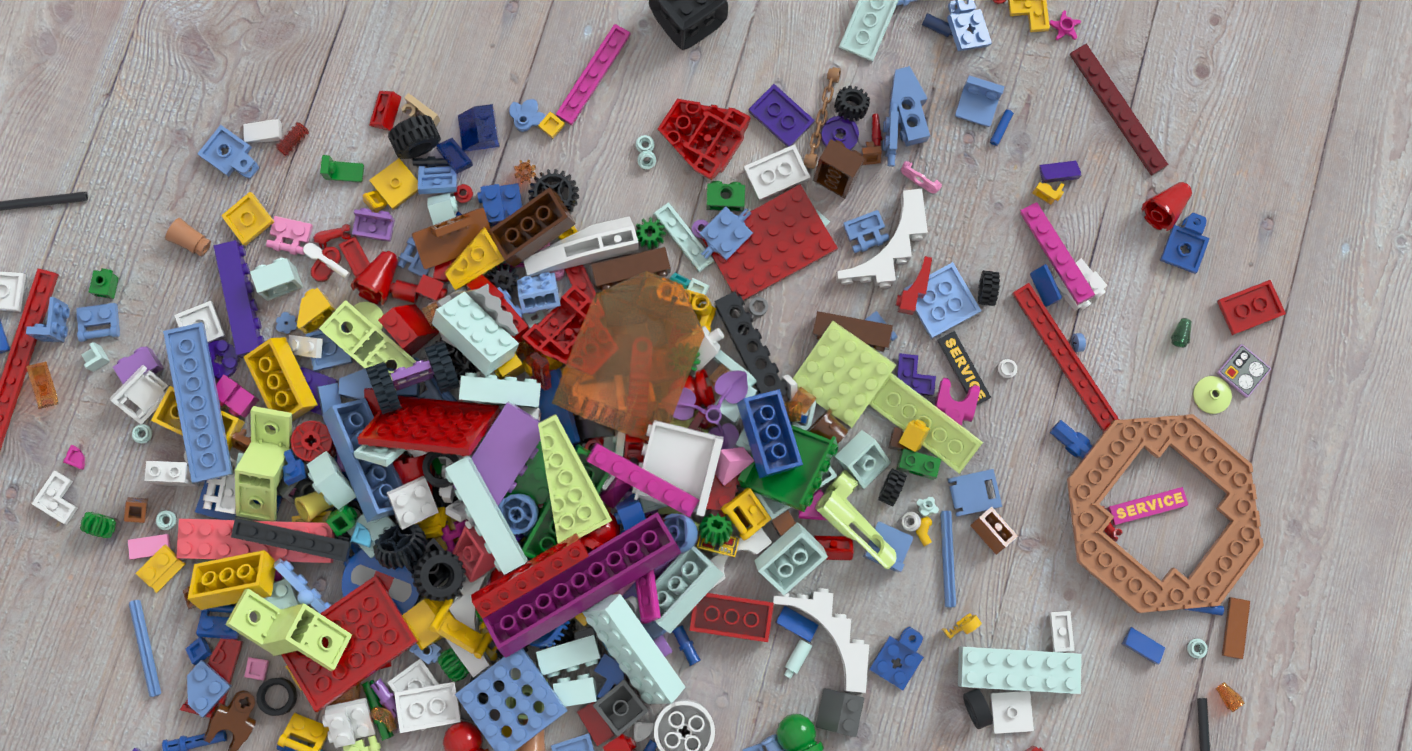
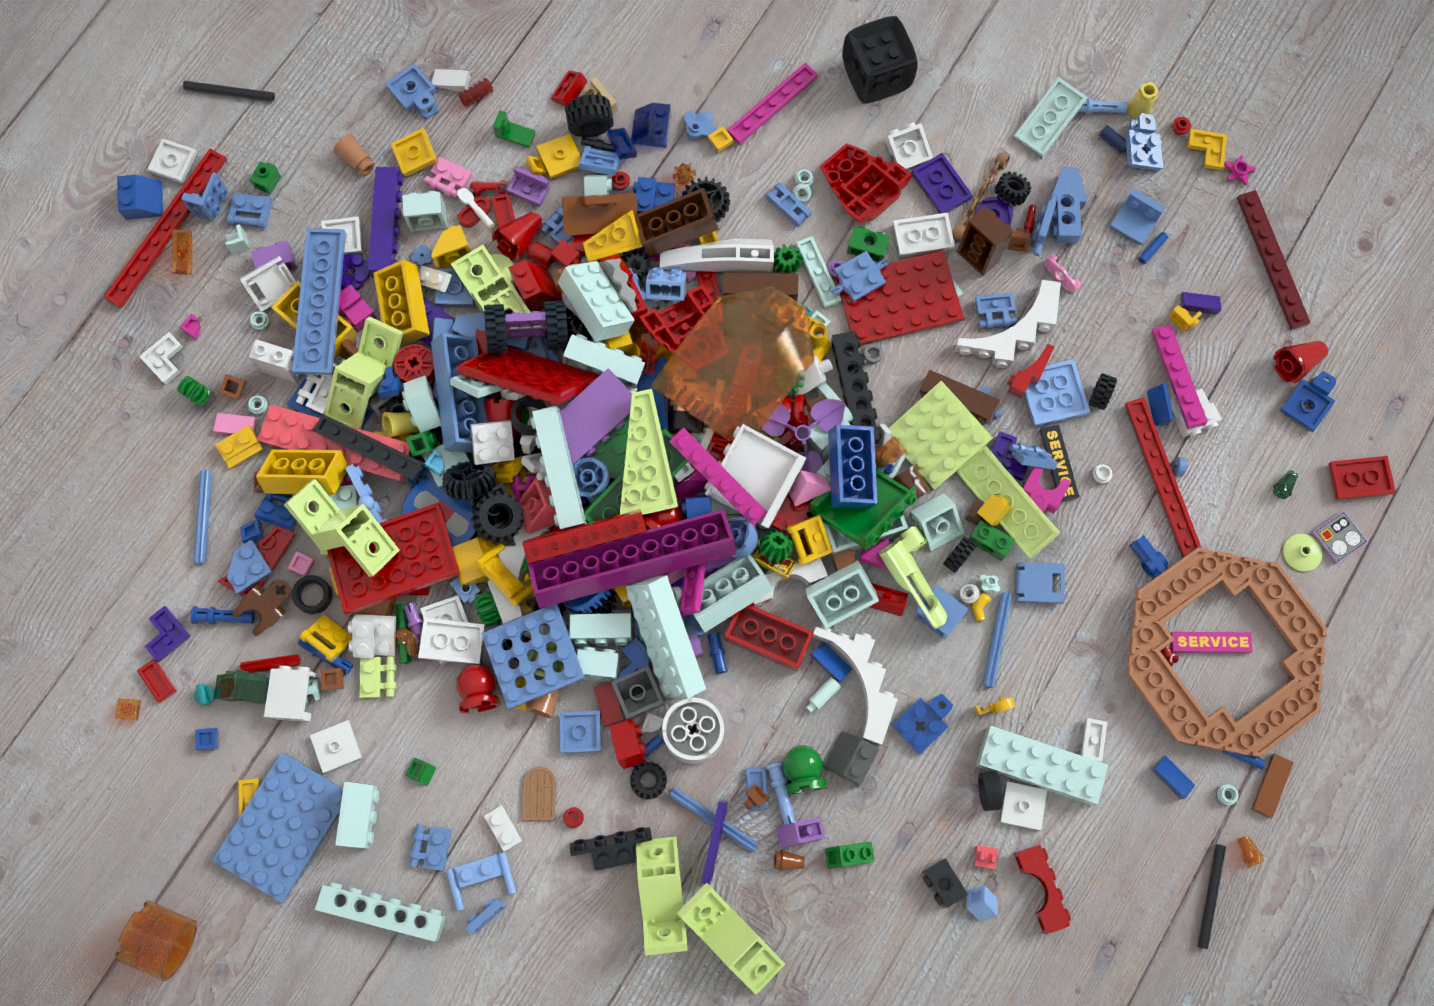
camera: 20 degrees right, 5 degrees down
dark orange brick [970,507,1018,555] -> none
none -> medium blue plate [765,183,812,227]
none -> white plate [884,122,933,169]
none -> medium blue plate [1009,443,1058,470]

